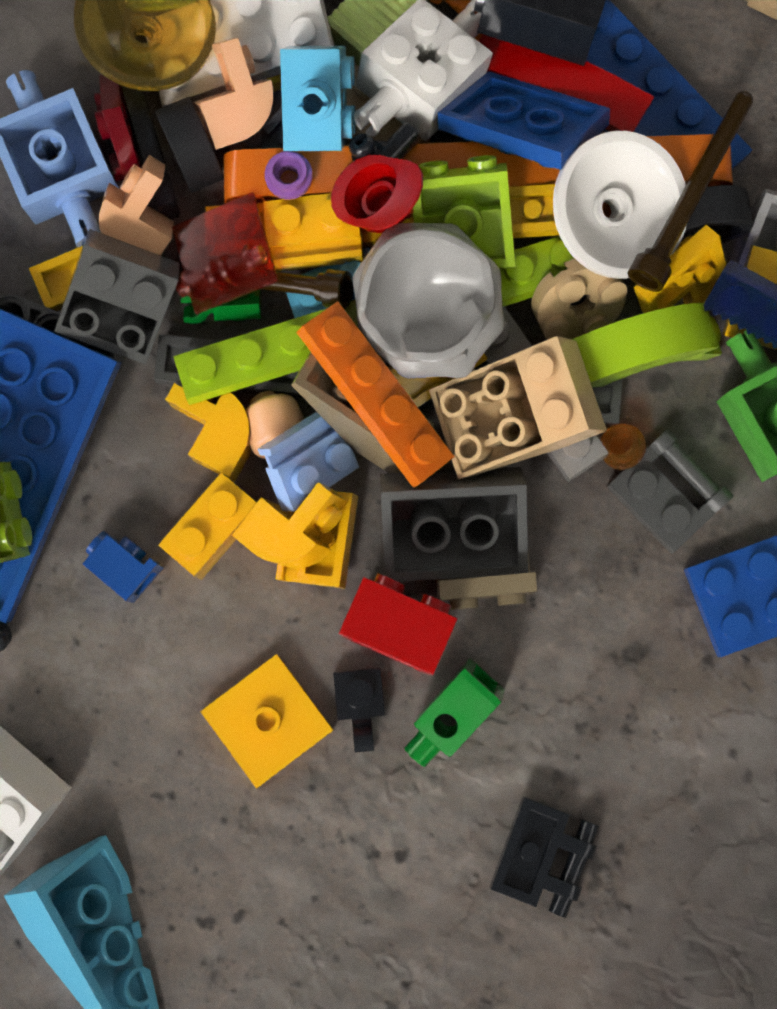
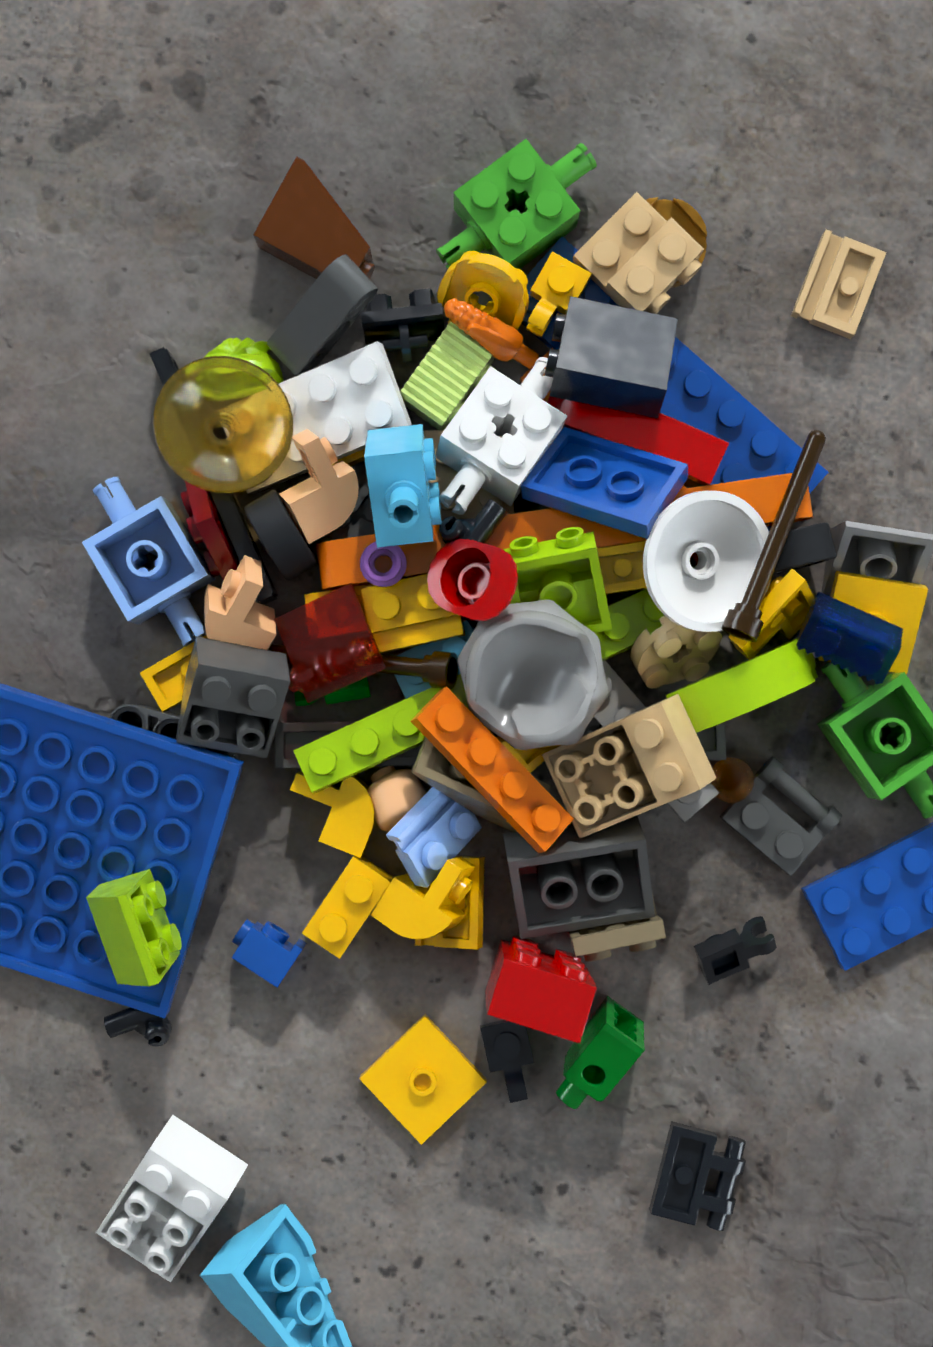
camera: 10 degrees left, 5 degrees up
none -> black plate [694,916,777,985]

